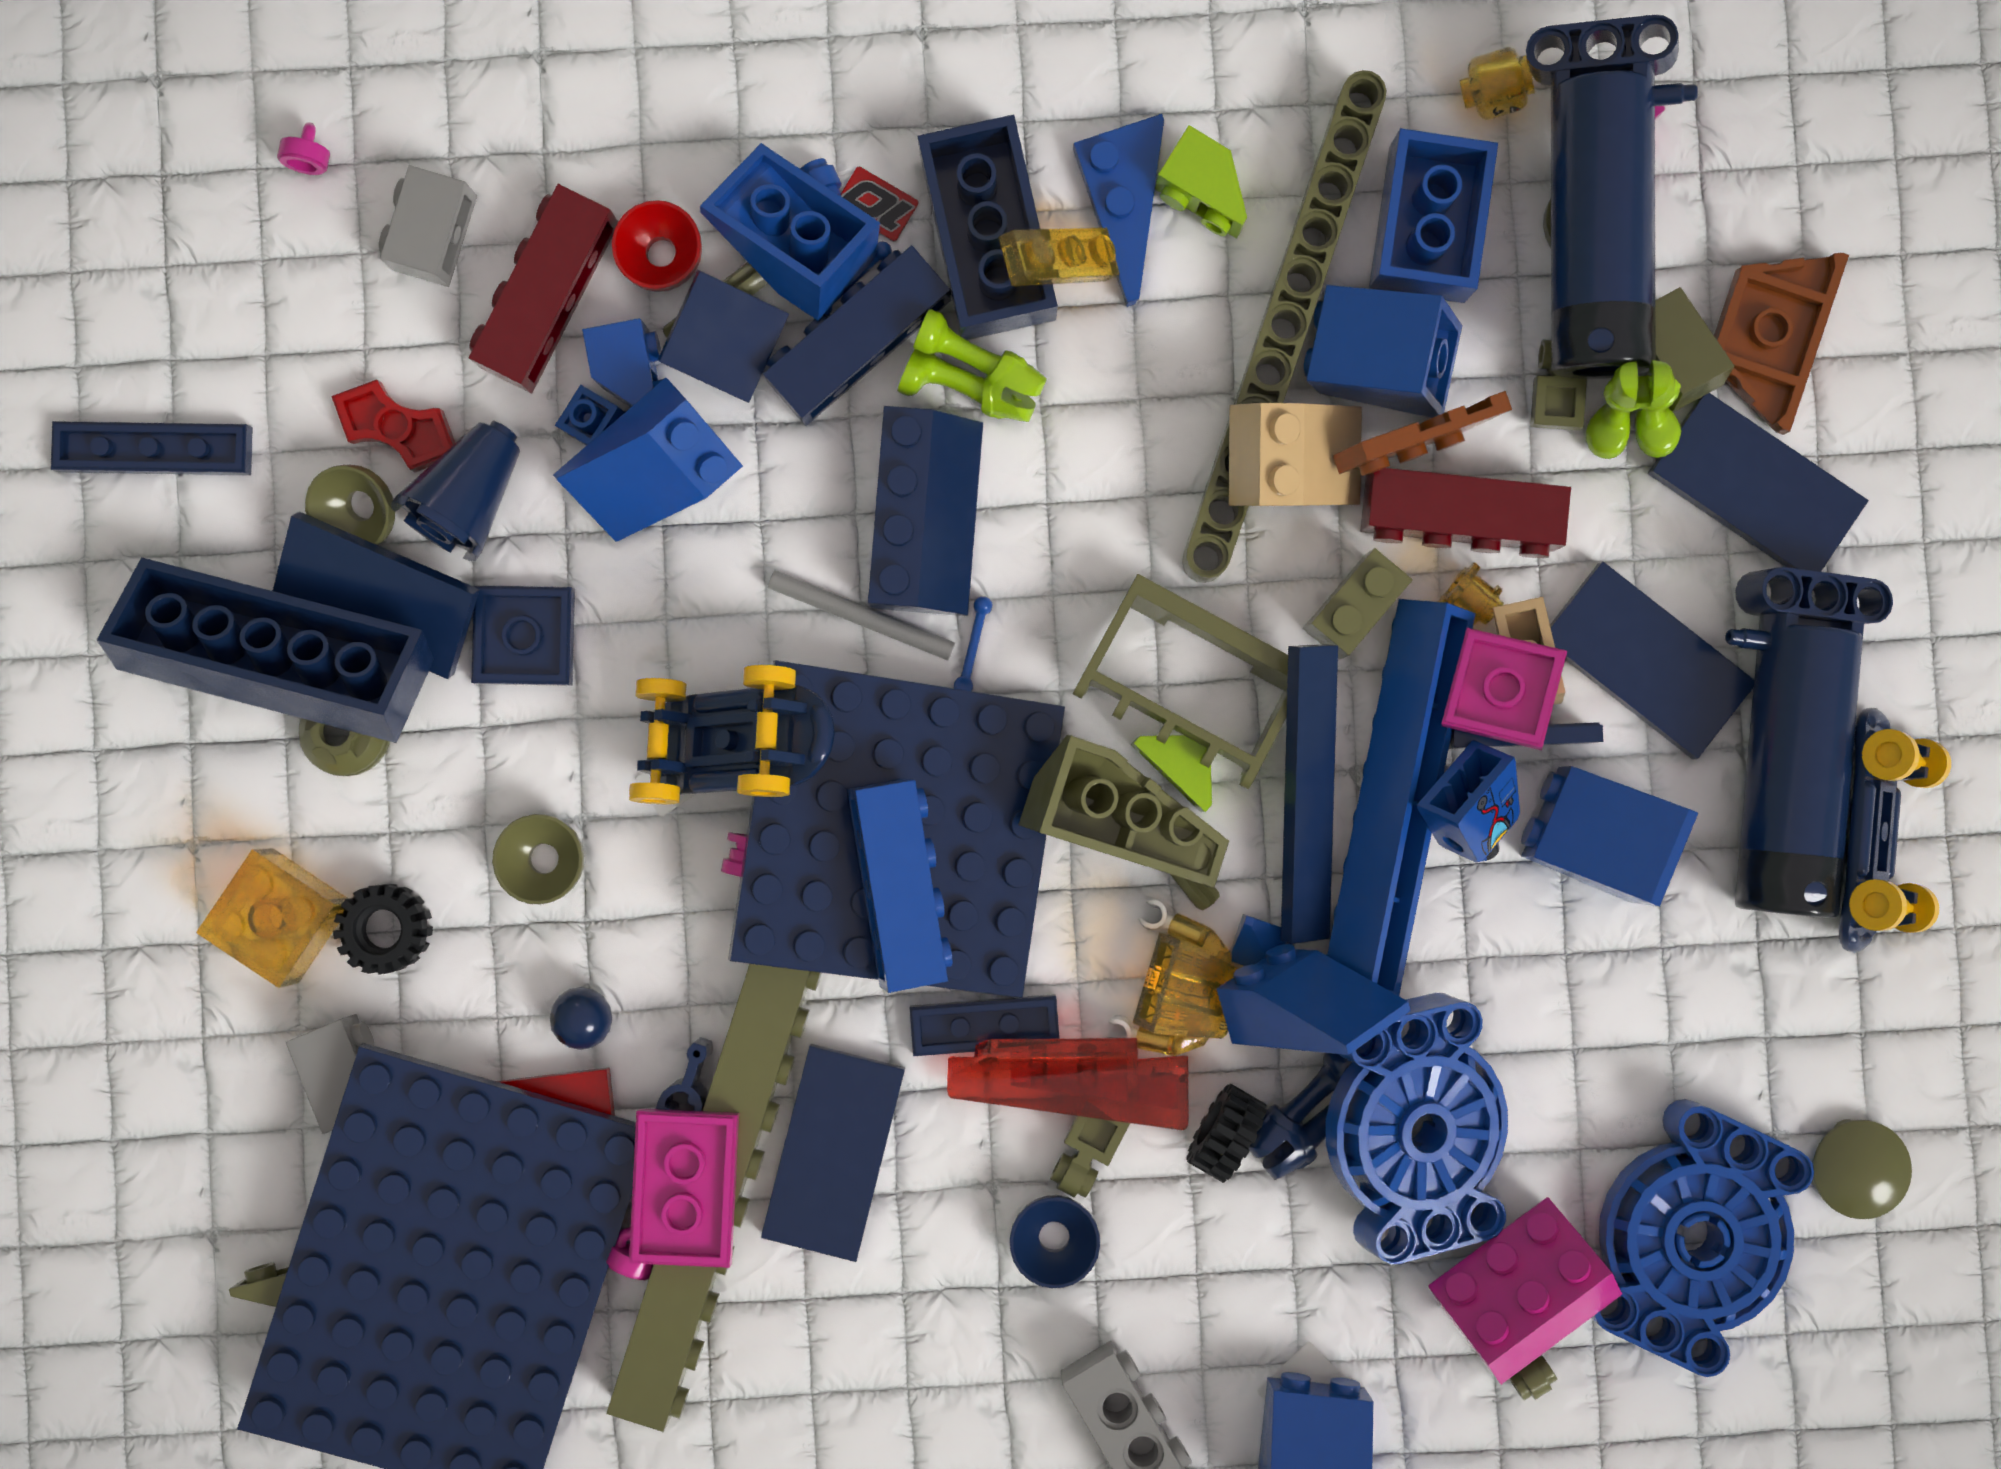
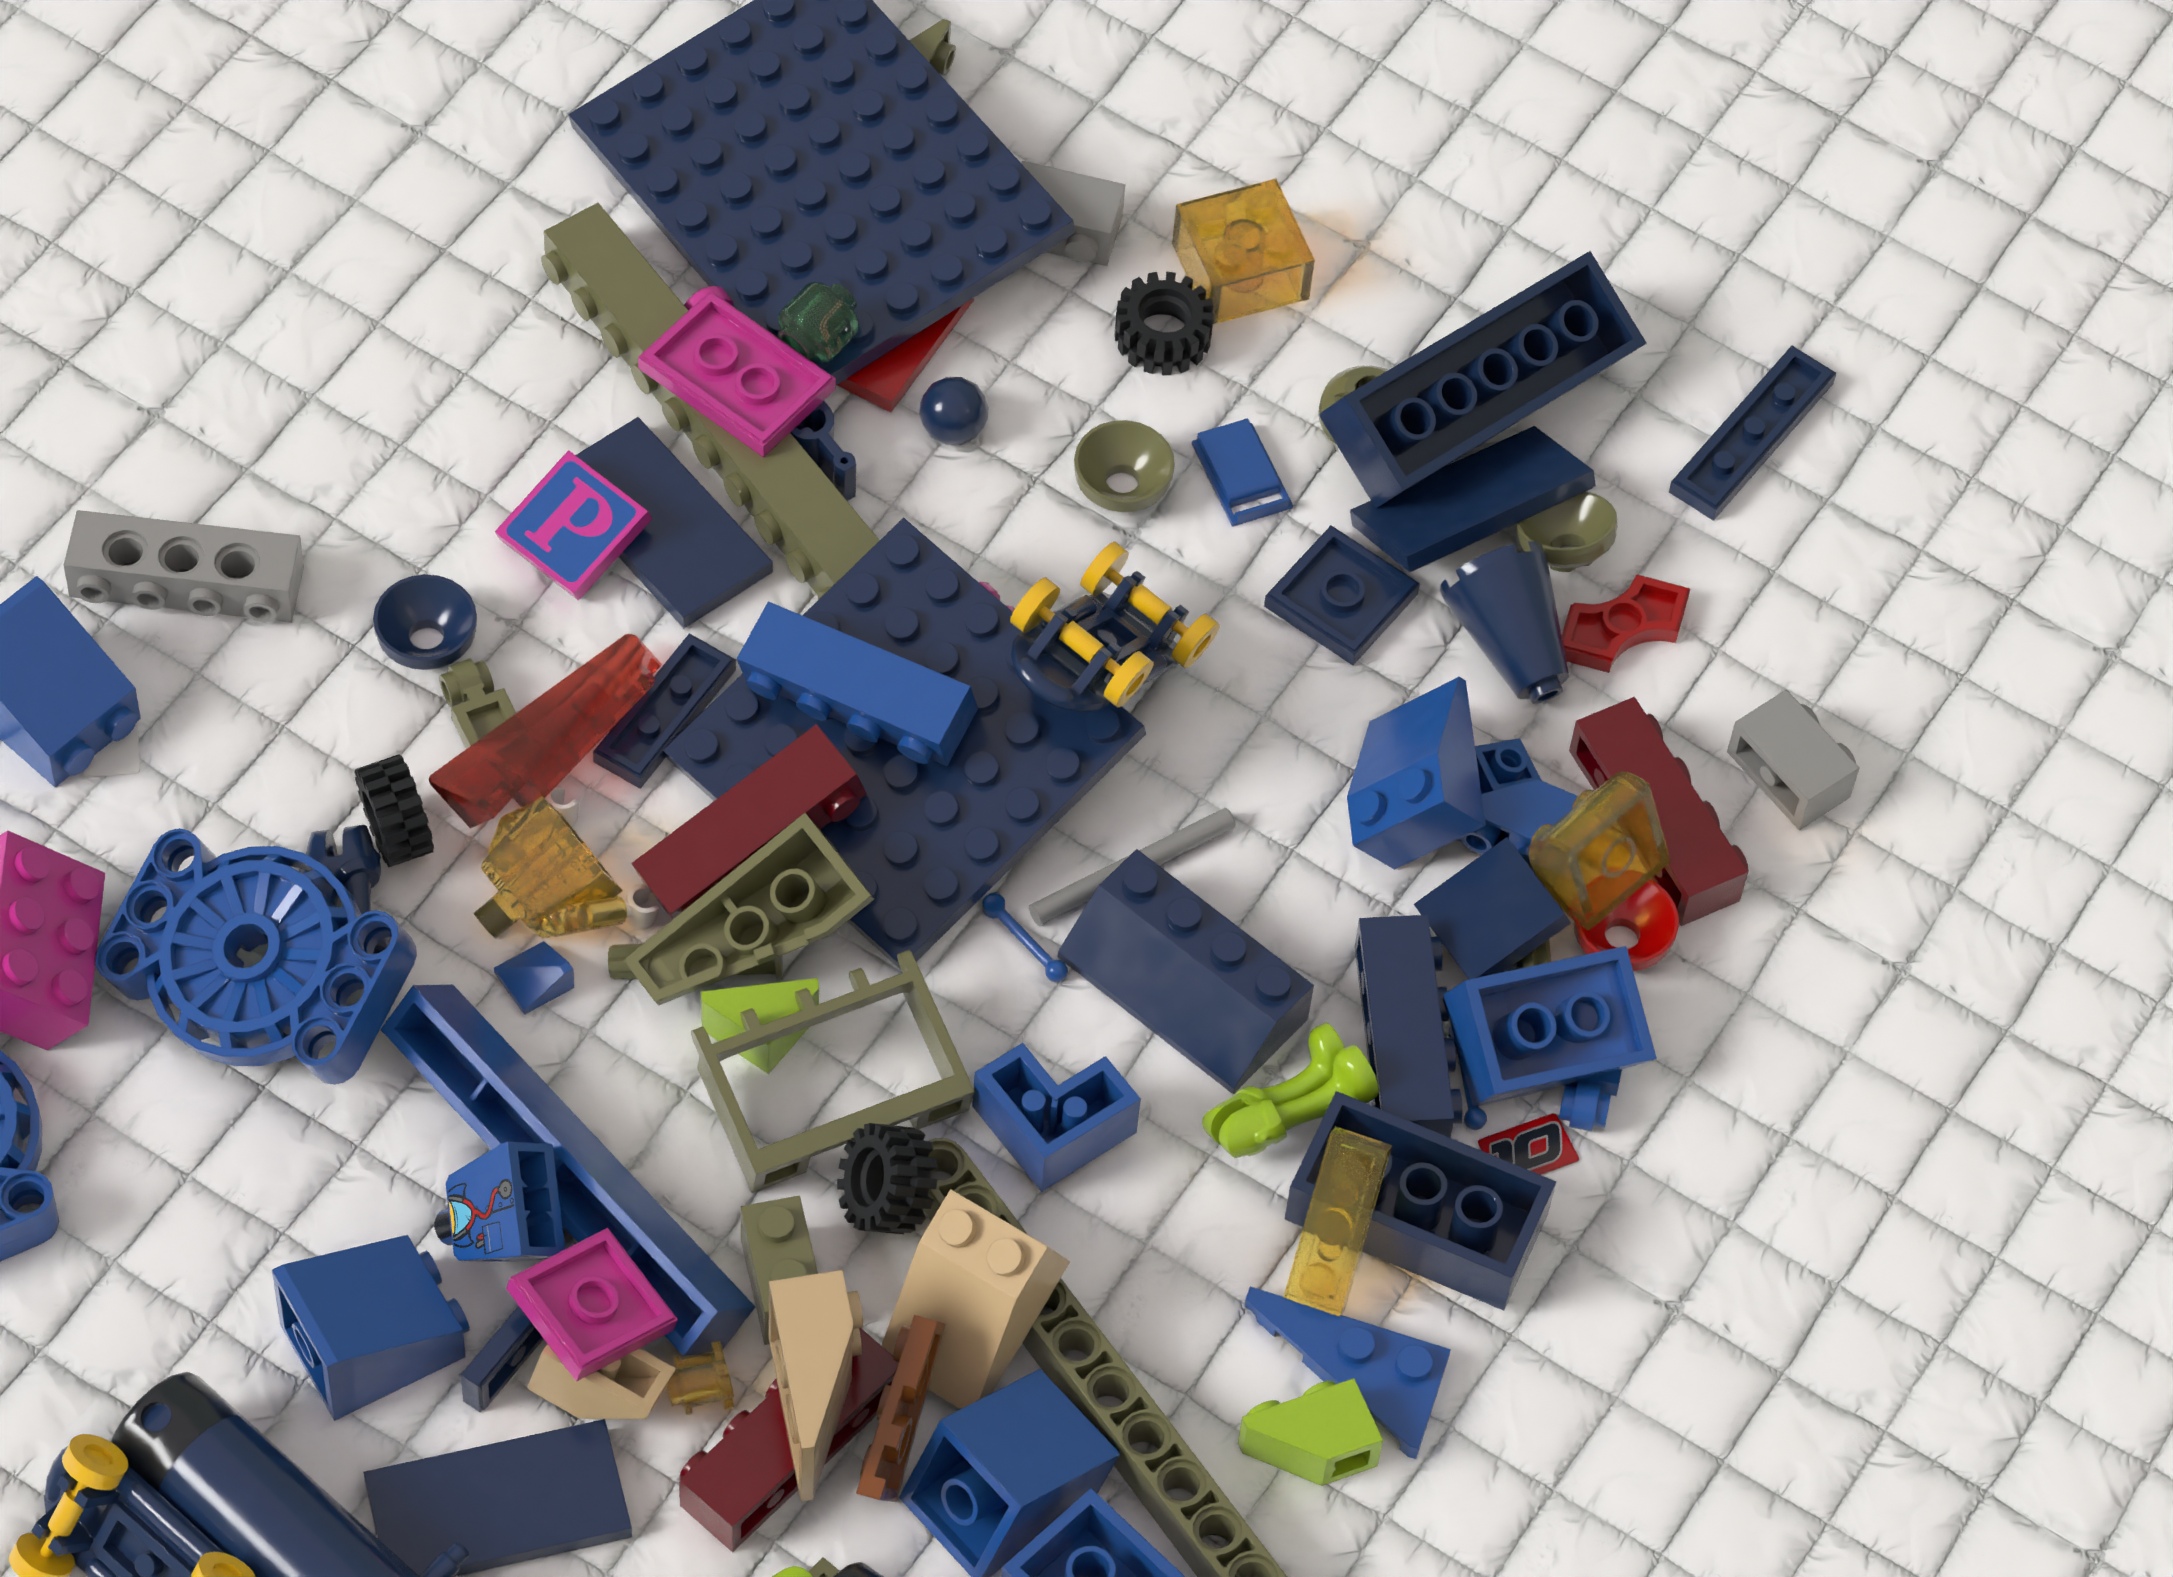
camera: 120 degrees right, 30 degrees down
dark pink tile [277,122,330,175] -> none
blue slope [1216,944,1411,1055] -> none
dark blue tile [1281,644,1338,944] -> none
none -> tile [495,450,652,601]
none -> dark red brick [631,724,867,920]
none -> tan slope [768,1270,863,1502]
none -> clear green head [778,282,859,363]
none -> black tyre [837,1123,937,1235]
none -> blue brick [972,1043,1141,1192]
none -> blue piece [1192,418,1293,527]
none -> clear yellow brick [1529,771,1671,931]

